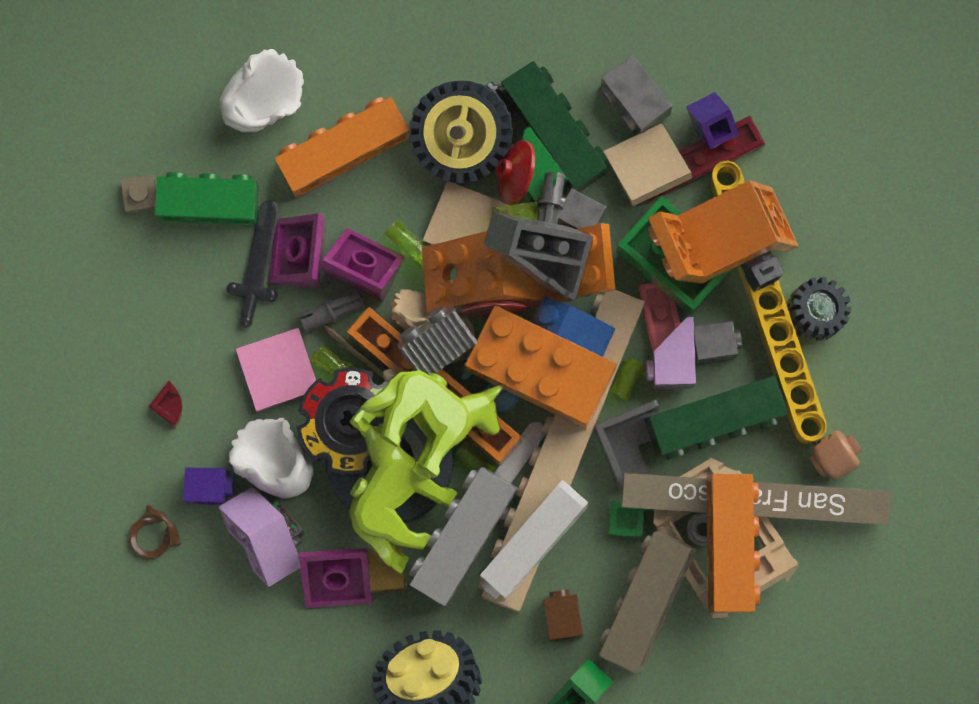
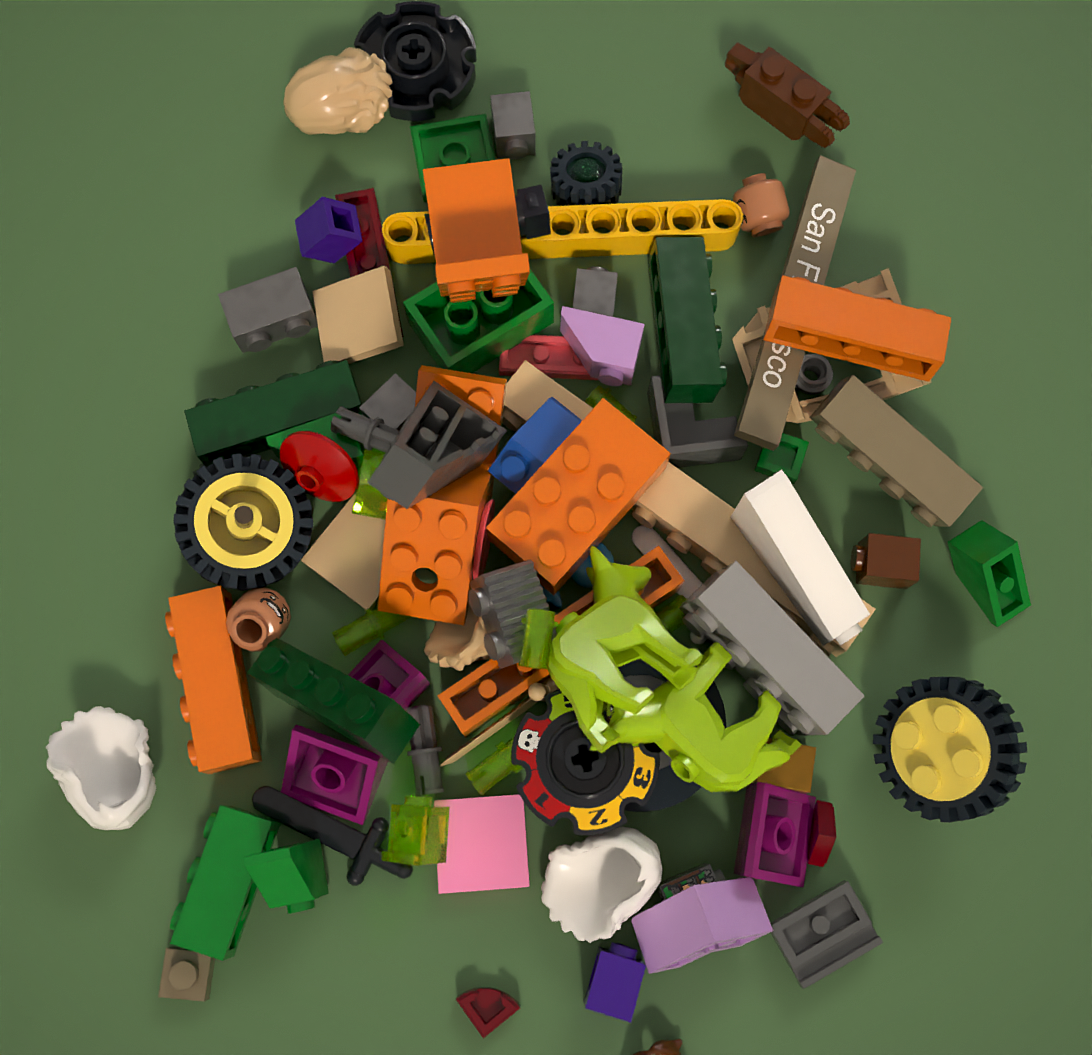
camera: 80 degrees left, 5 degrees down
none -> nougat head [226,587,291,652]
none -> green slope [244,839,329,914]
none -> dark green brick [247,638,420,764]
none -> tan piece [283,47,392,135]
none -> black piece [354,1,477,121]
none -> clear neon green brick [381,795,450,865]
none -> green tile [410,114,496,202]
none -> flat silver brick [490,91,536,160]
none -> clear neon green pin [518,609,558,670]
none -> reddish brown hinge [725,42,850,148]
none -> dark grey plate [770,881,883,989]
none -> dark red tile [808,800,837,867]

